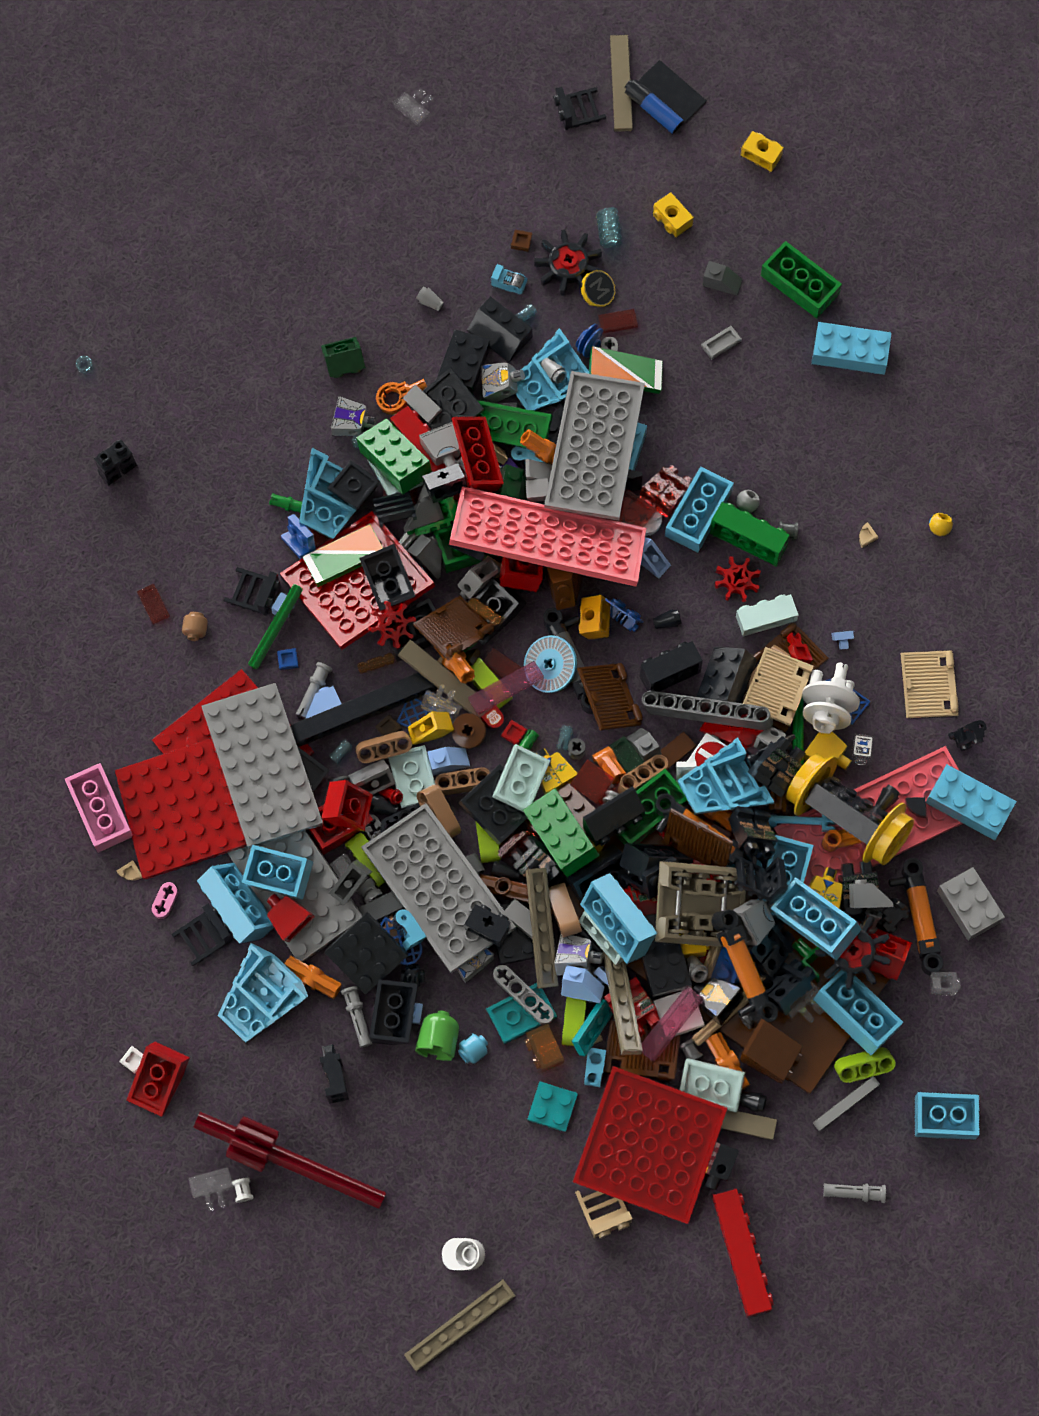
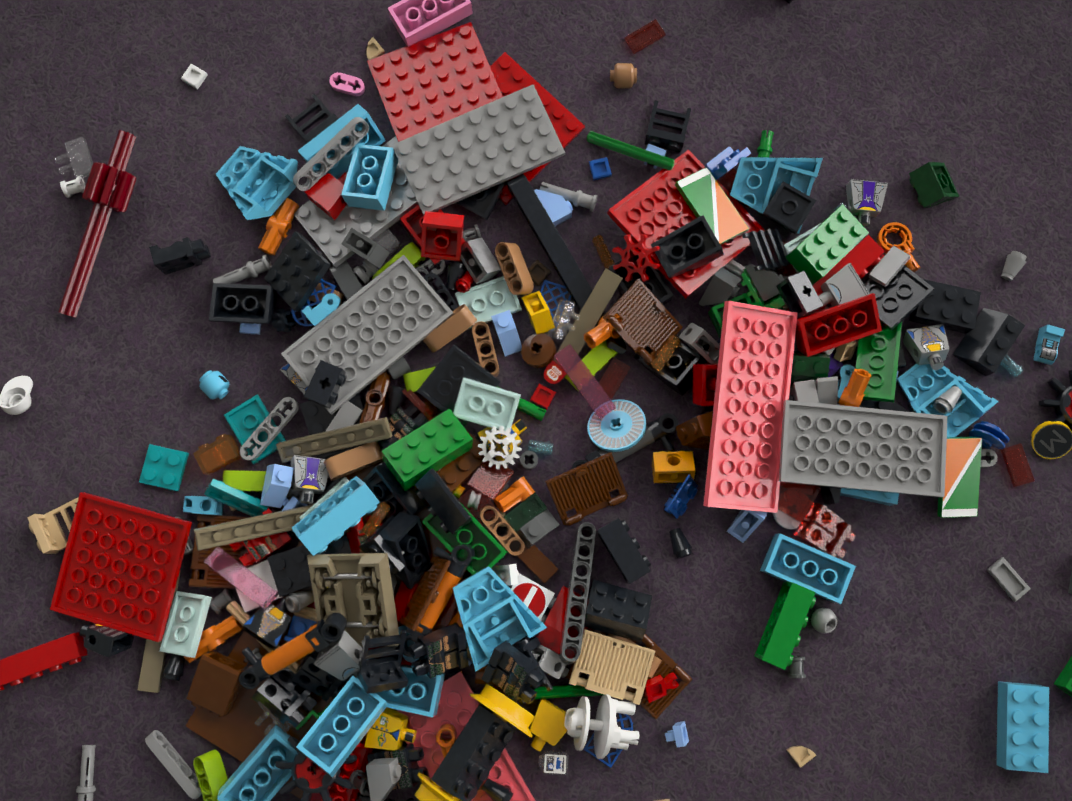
camera: 85 degrees right, 10 degrees up
red slope [127,1042,190,1117] -> none
clear light blue pin [329,739,353,764] -> none
bright green cylinder [415,1011,459,1061] -> none
red gear [715,556,761,602] -> none
light aqua brick [736,594,798,637] -> none
medium azure hinge [769,814,836,832] -> none
none -> light grey beam [293,117,369,191]
none -> clear orange axle [362,502,390,536]
none -> white gear [478,426,522,469]

